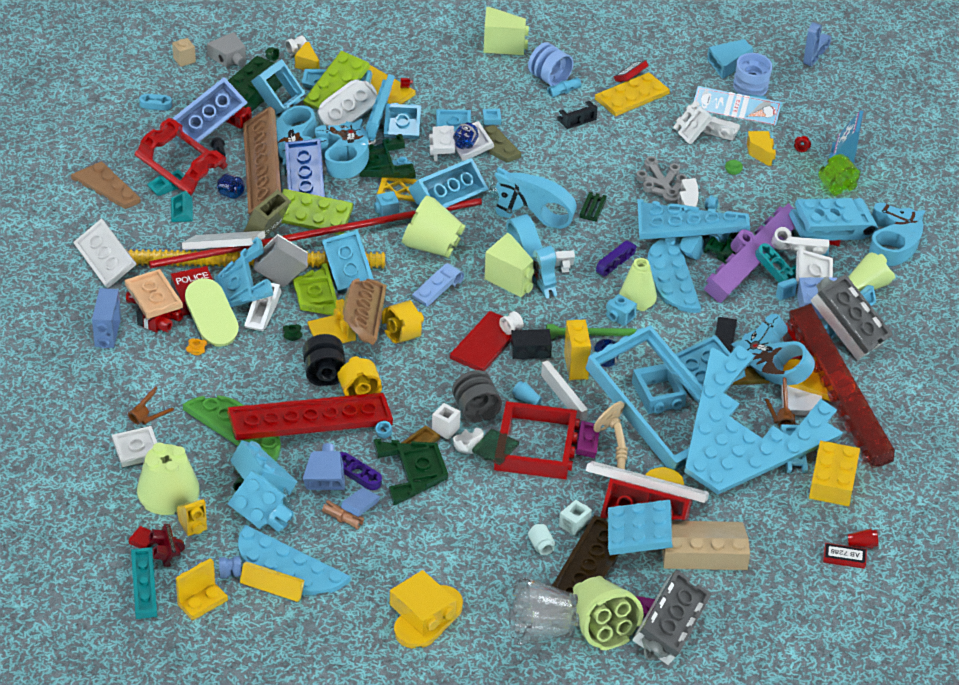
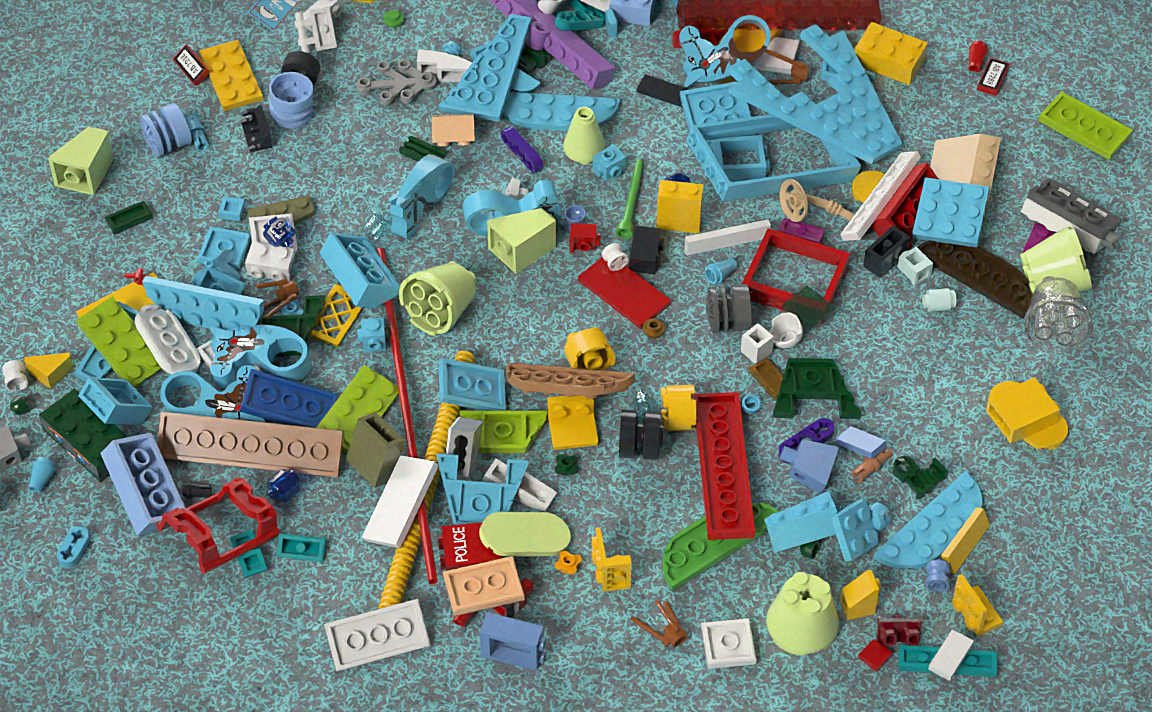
camera: 75 degrees left, 10 degrees up
medium nougat wing [71,161,141,209] -> none
light blue plate [412,263,464,307] -> none
none -> medium azure cone [28,457,55,493]
none -> dark green tile [104,200,153,235]
none -> medium azure piece [204,250,241,280]
none -> dark orange plant [256,278,299,319]
none -> light blue wheel [269,72,313,128]
none -> black tyre [281,51,321,85]
none -> light nougat brick [431,114,475,146]
none -> medium blue wheel [564,205,586,233]
none -> red brick [570,223,601,253]
none -> yellow bracket [591,527,632,592]
none -> pearl gold plate [643,319,665,339]
none -> black brick [863,225,910,278]
none -> dark green piece [892,456,948,499]
none -> white tile [928,630,974,681]
none -> lime plate [1038,91,1133,160]

